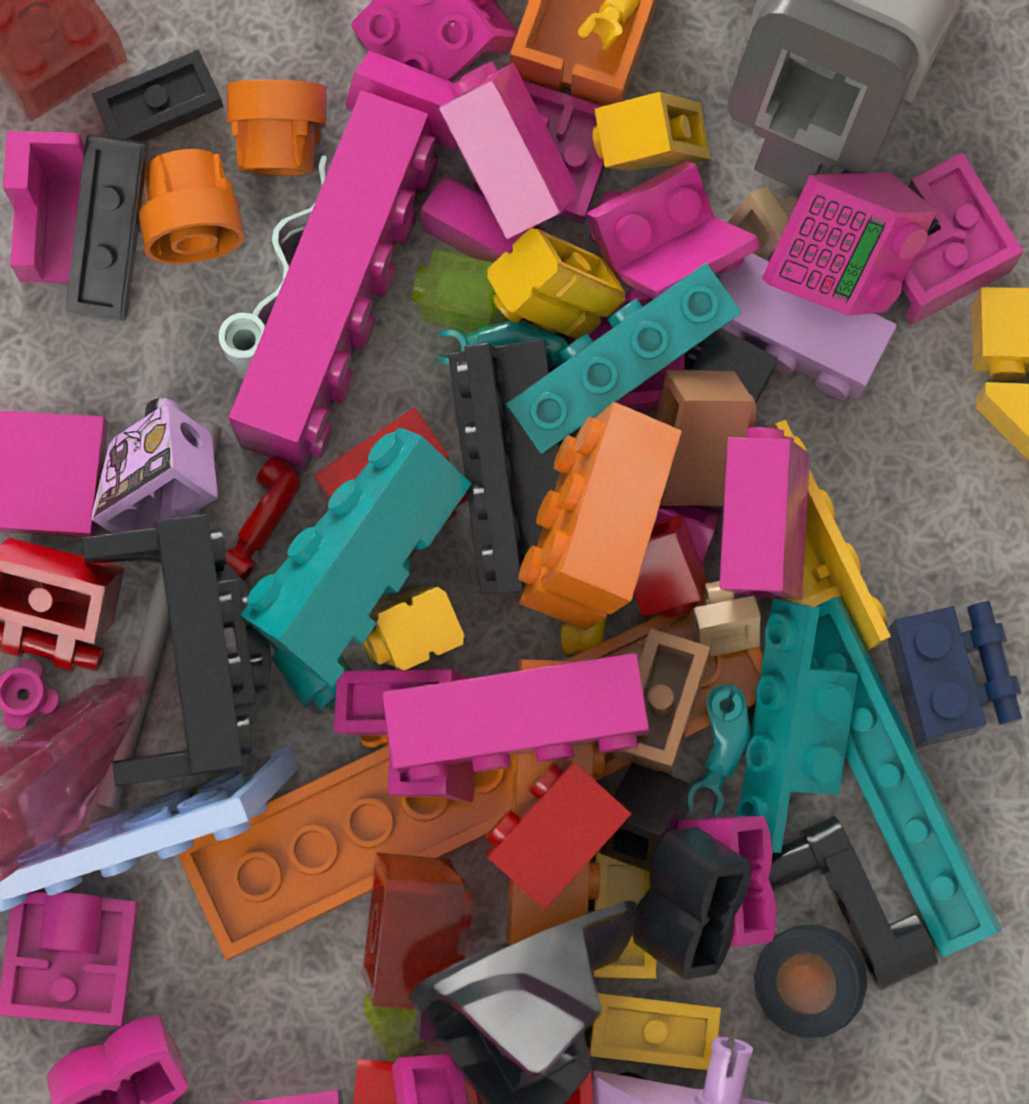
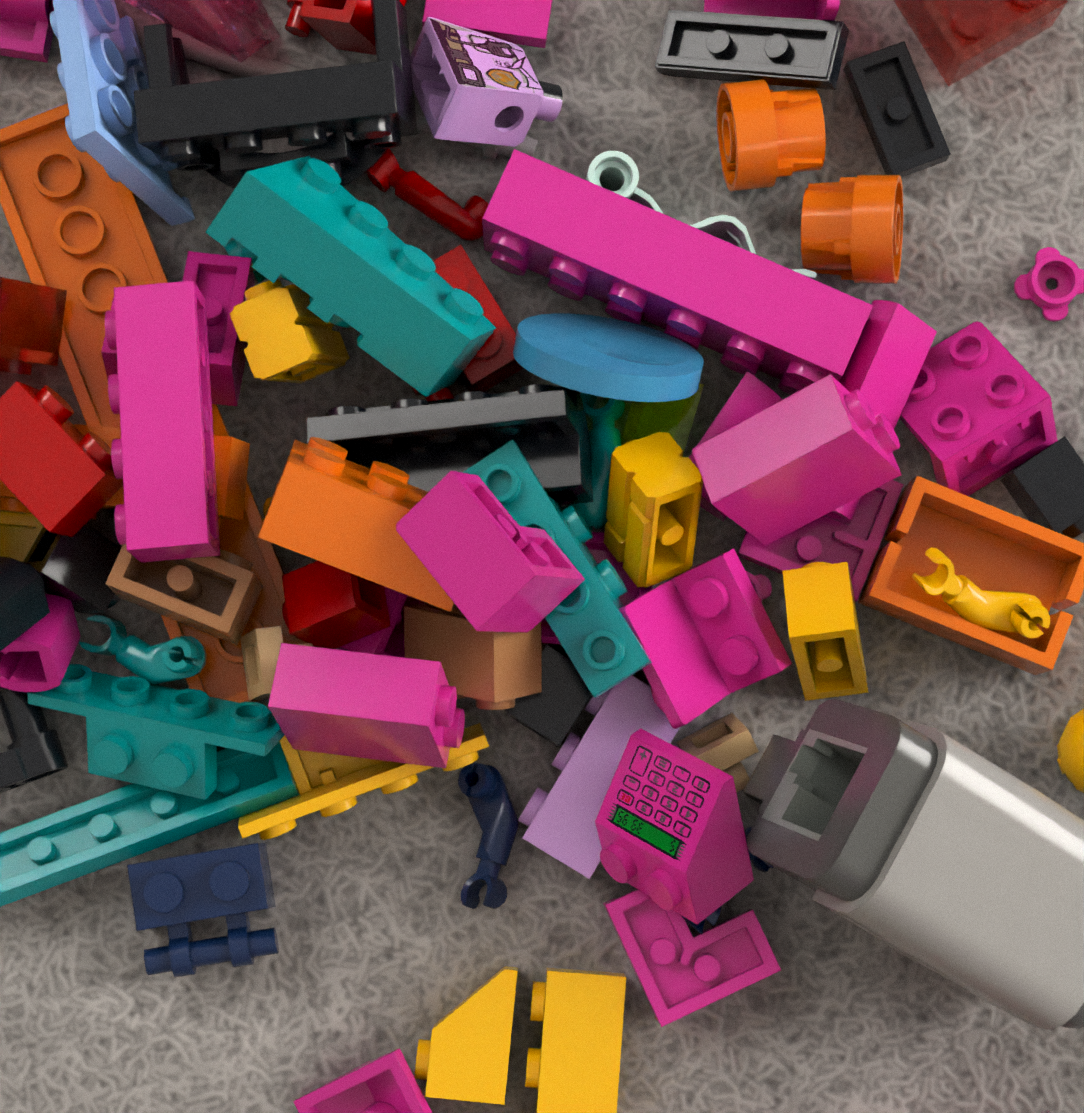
camera: 90 degrees right, 5 degrees up
none -> dark pink panel [396,471,585,633]
none -> dark blue arm [458,762,519,909]
none -> dark azure piece [513,313,704,402]

